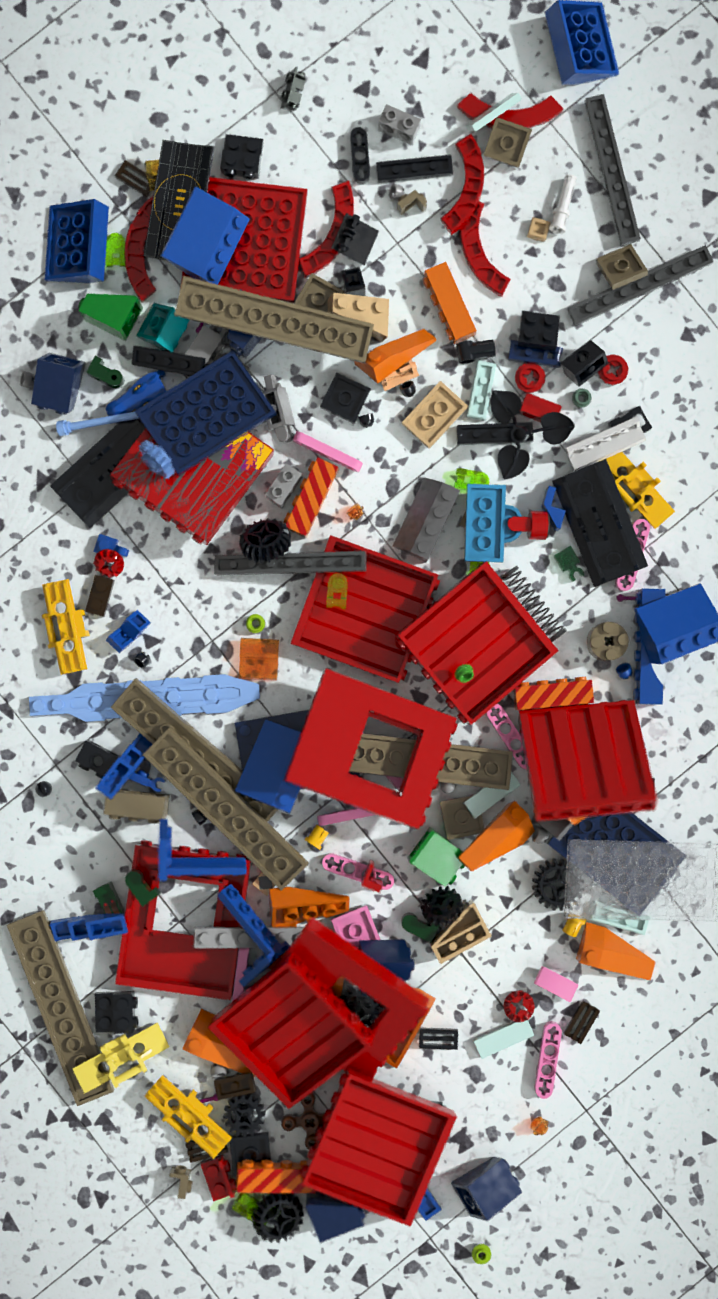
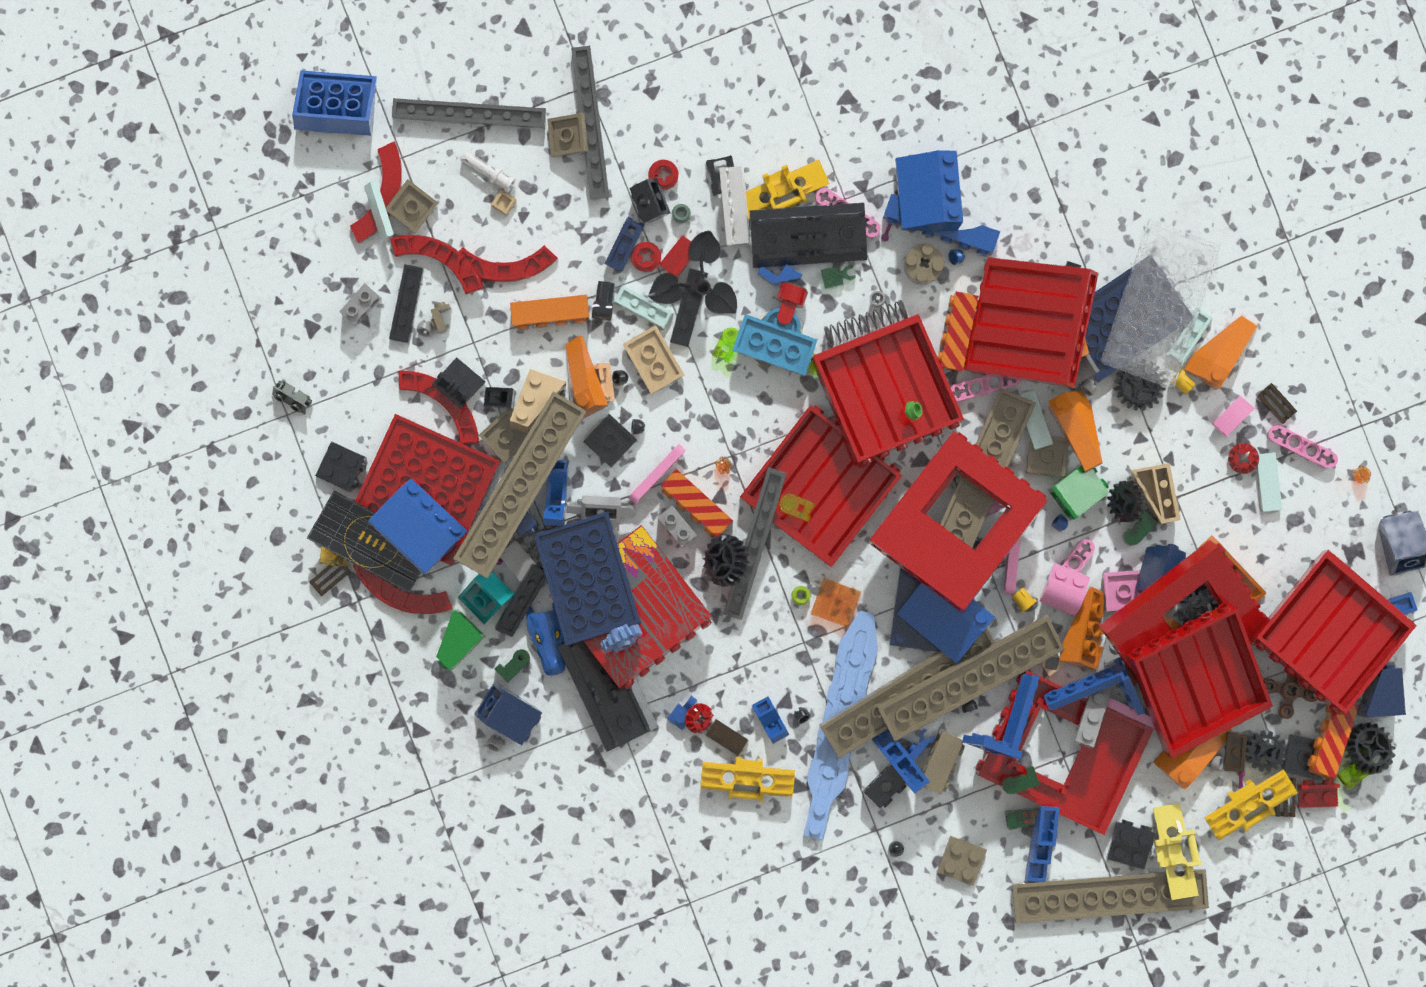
camera: 70 degrees left, 0 degrees up
blue slope [45,199,109,283] -> none
light blue piece [56,412,139,436] -> none
clear neon green plate [106,233,126,267] -> none
dark tan bracket [169,1165,193,1199] -> none
black beam [350,127,370,185] -> none
red panel [361,860,383,893] -> none
flat silver slope [393,477,460,562] -> none
black tile [419,1027,458,1050] -> none
black plate [518,310,560,351] -> none
none -> blue arch [543,460,569,526]
none -> light grey hinge [870,291,885,307]
none -> dark tan plate [937,835,987,886]
none -> bright pink brick [1039,563,1090,616]
none -> blue hinge [1051,514,1068,531]

